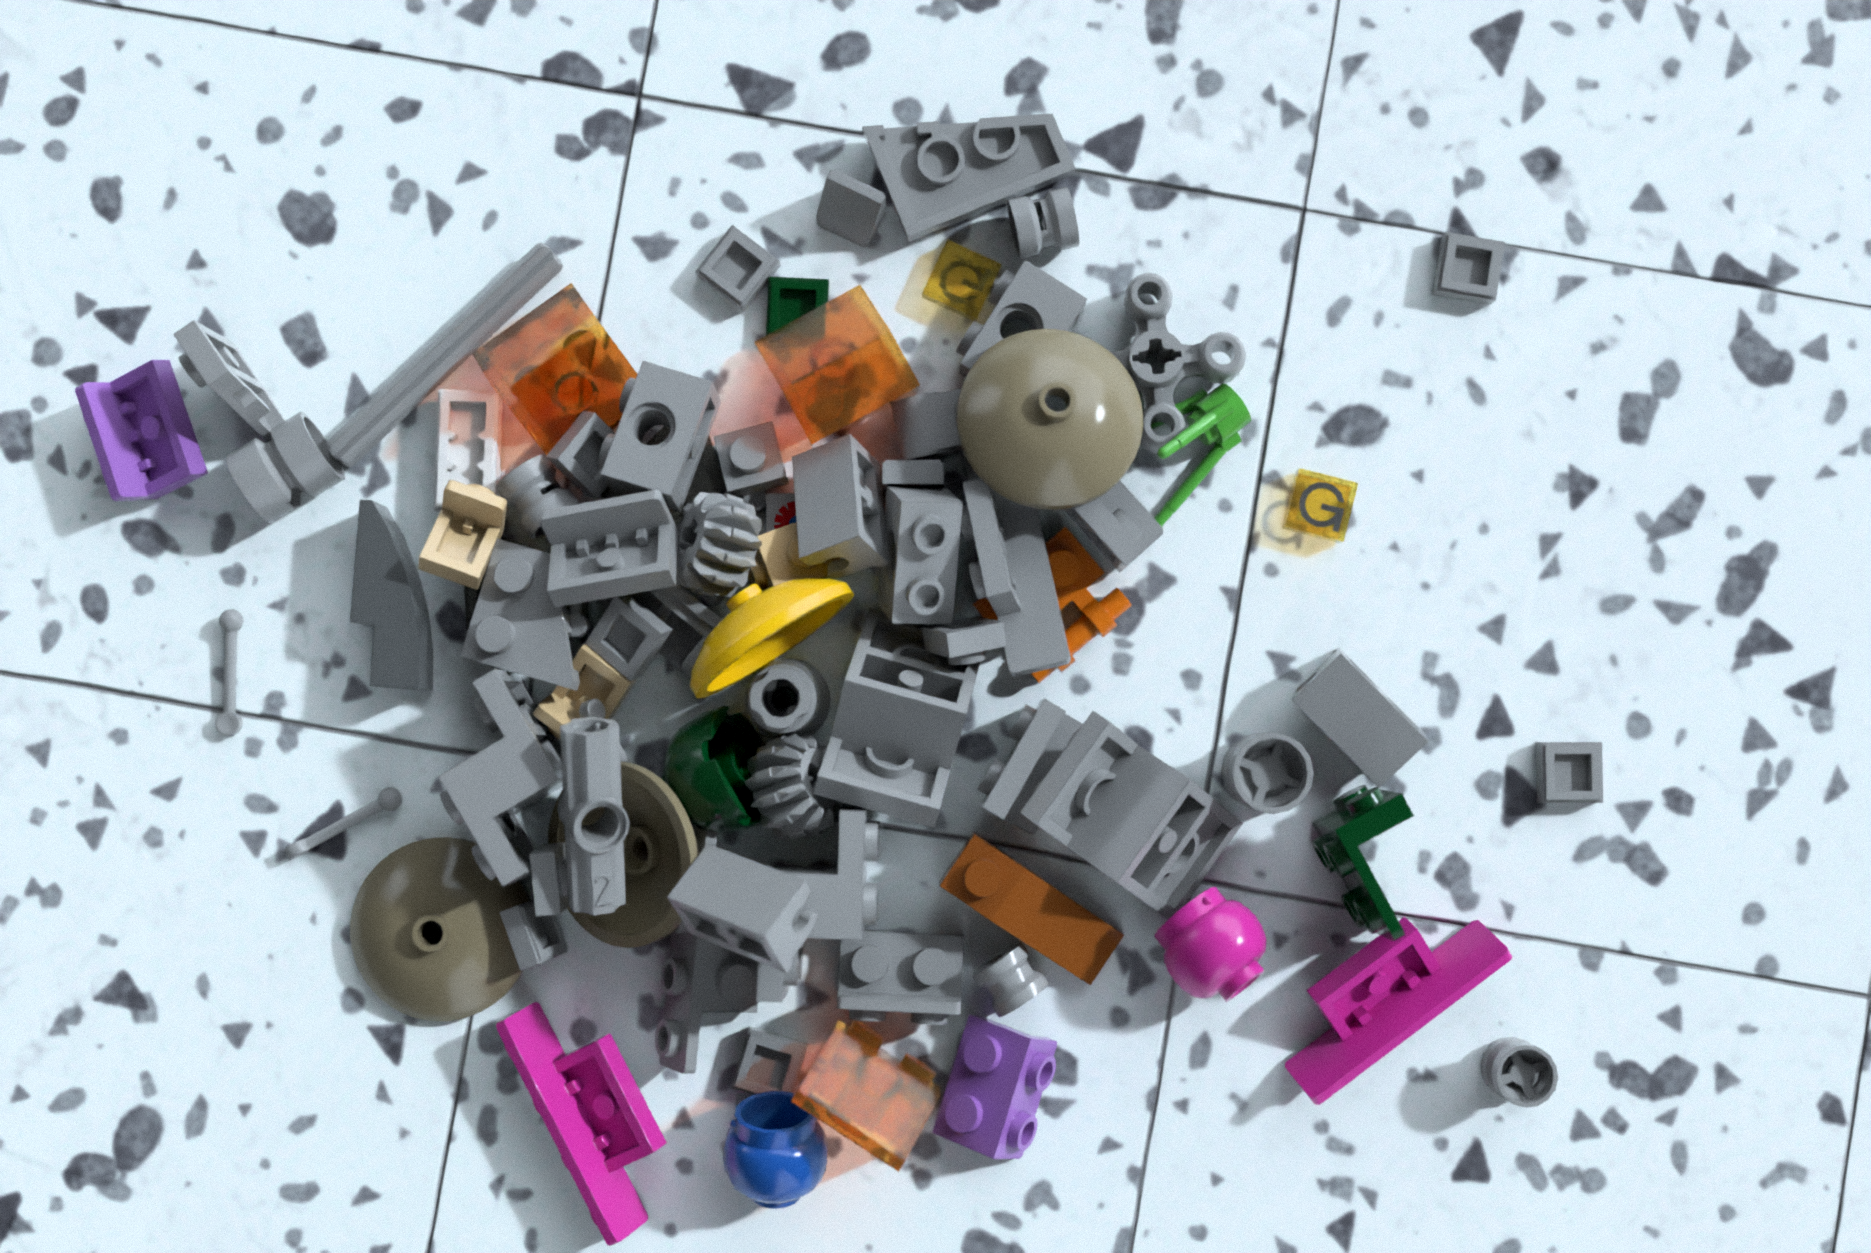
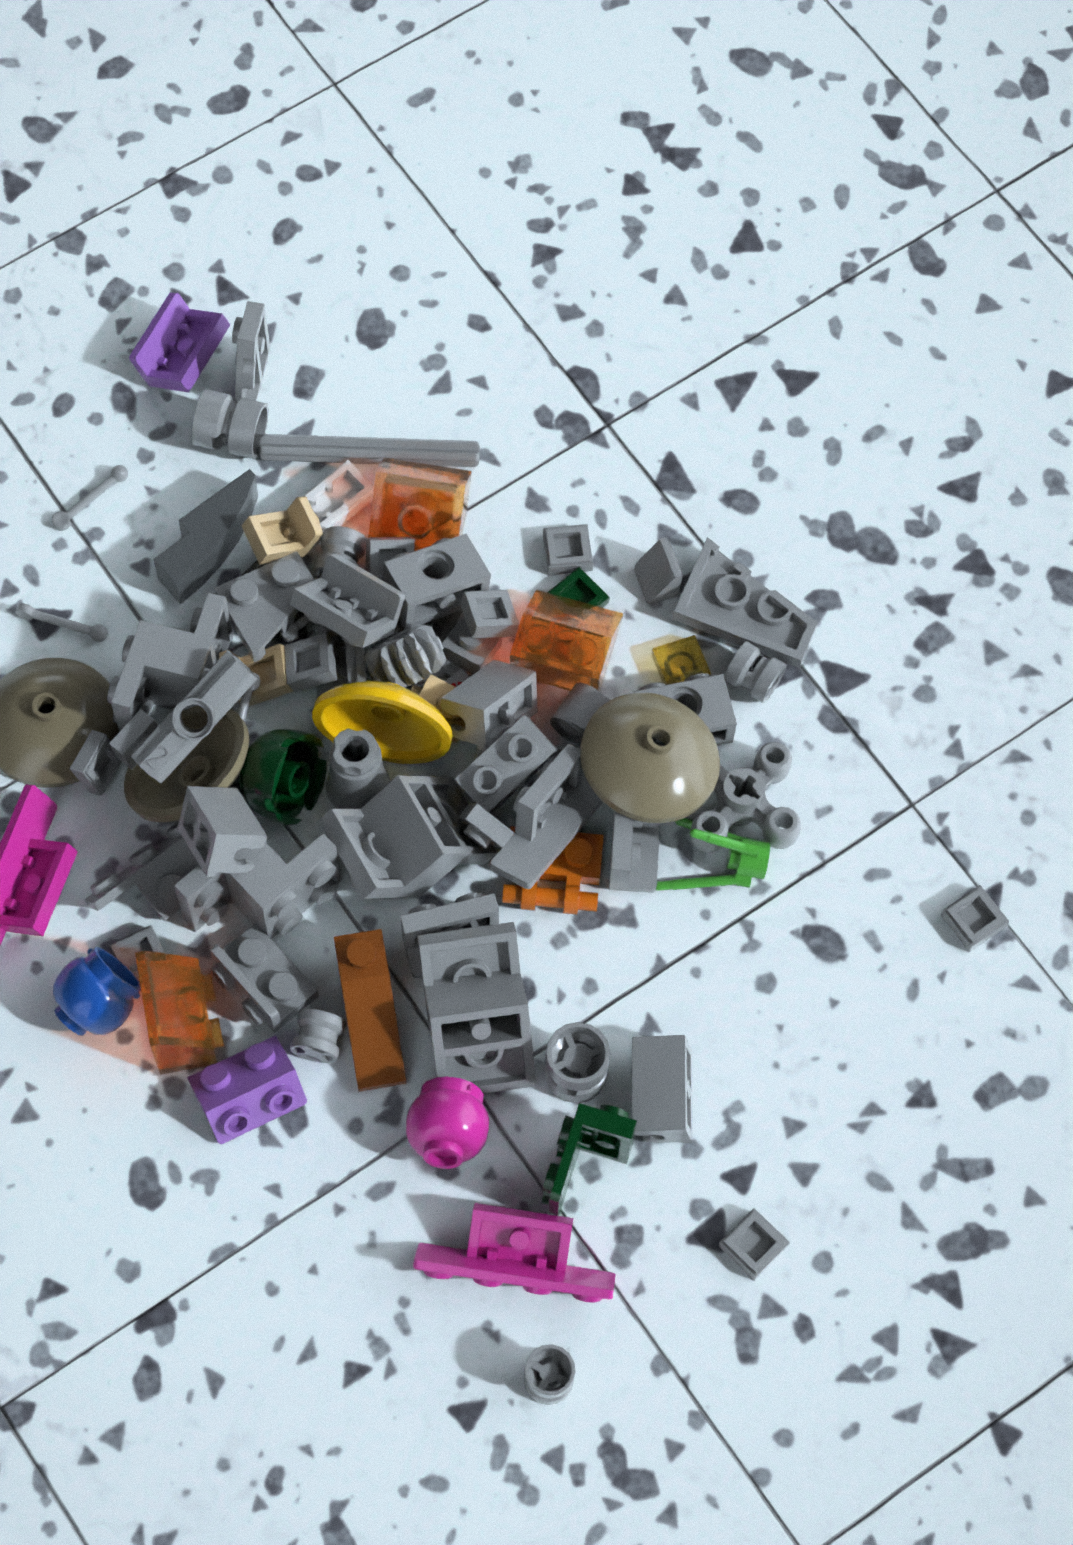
camera: 45 degrees right, 20 degrees down
light grey gear [745,734,842,840] -> none
light grey tile [882,460,944,492] -> none
clear yellow tile [1282,468,1358,543] -> none
none -> light grey plate [460,590,520,639]

